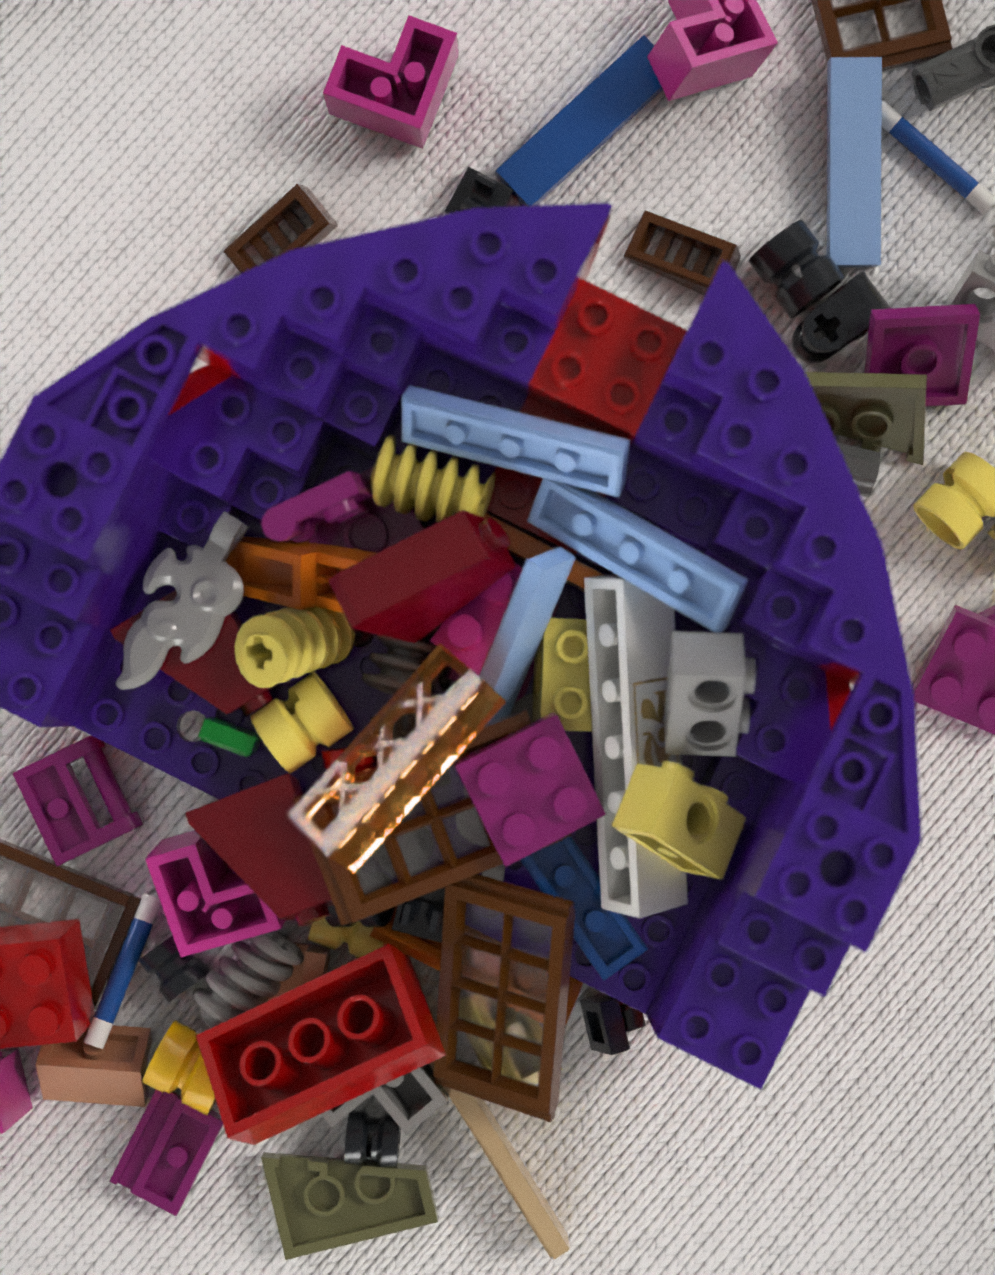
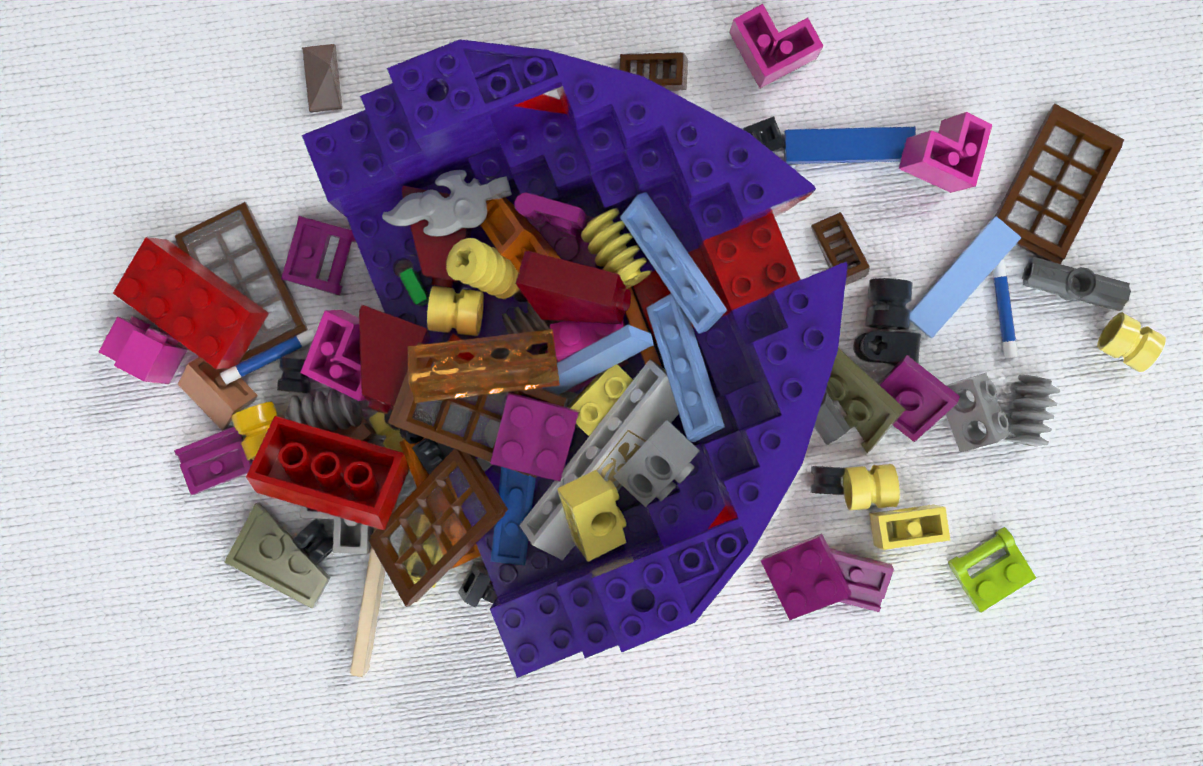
camera: 40 degrees right, 0 degrees up
none -> black wheel [810,466,845,495]

